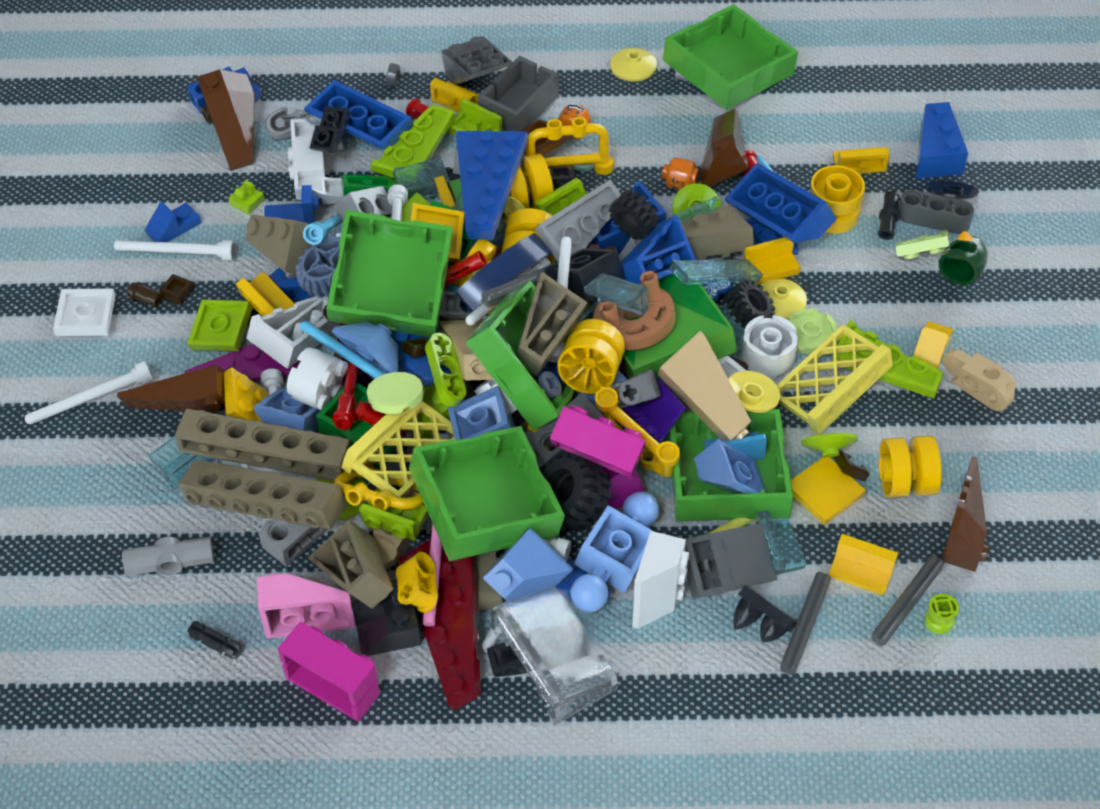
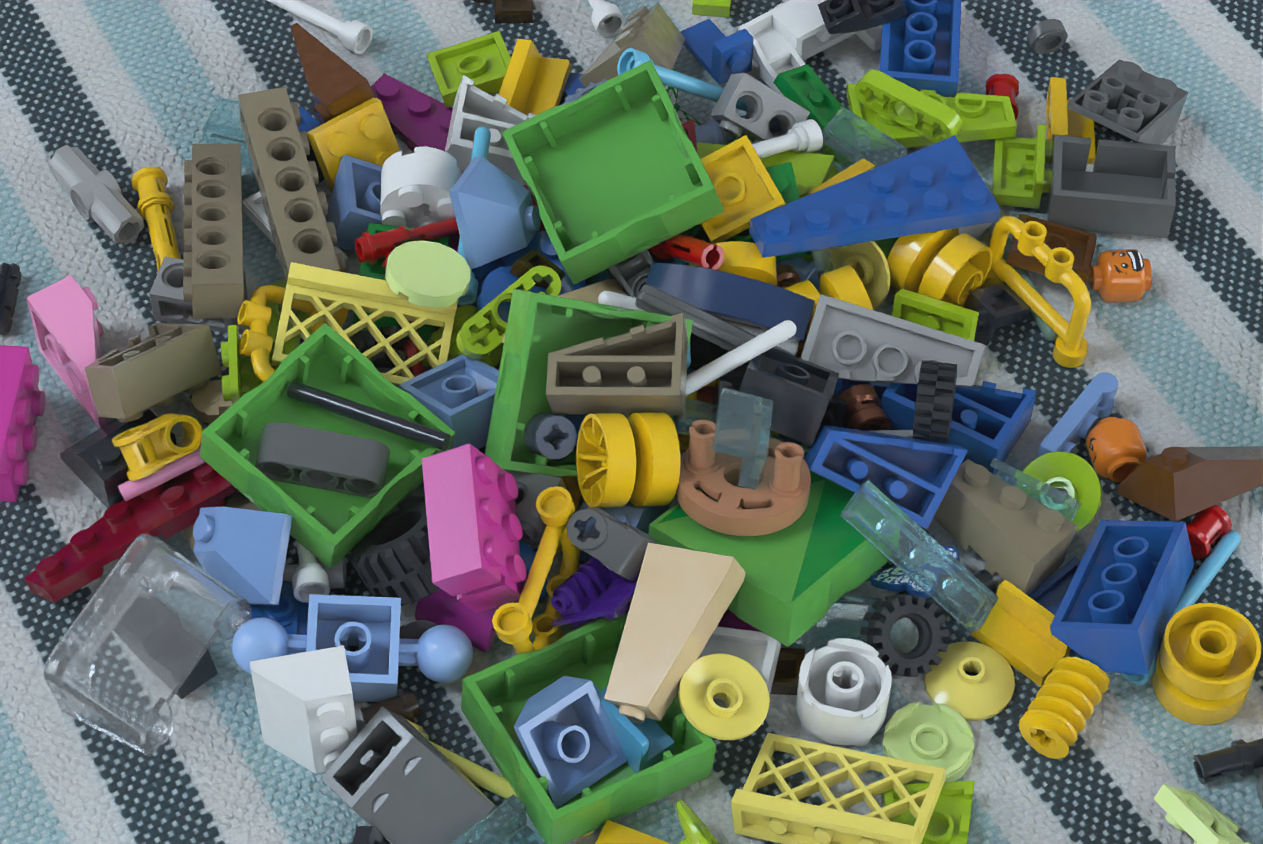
camera: 60 degrees right, 0 degrees up
none -> yellow pin [131,166,181,272]
none -> dark grey beam [255,422,390,497]
none -> black bar [287,381,451,451]
none -> lime beam [854,70,962,143]
none -> yellow piece [1019,657,1110,759]
none -> medium blue plate [1037,373,1118,458]

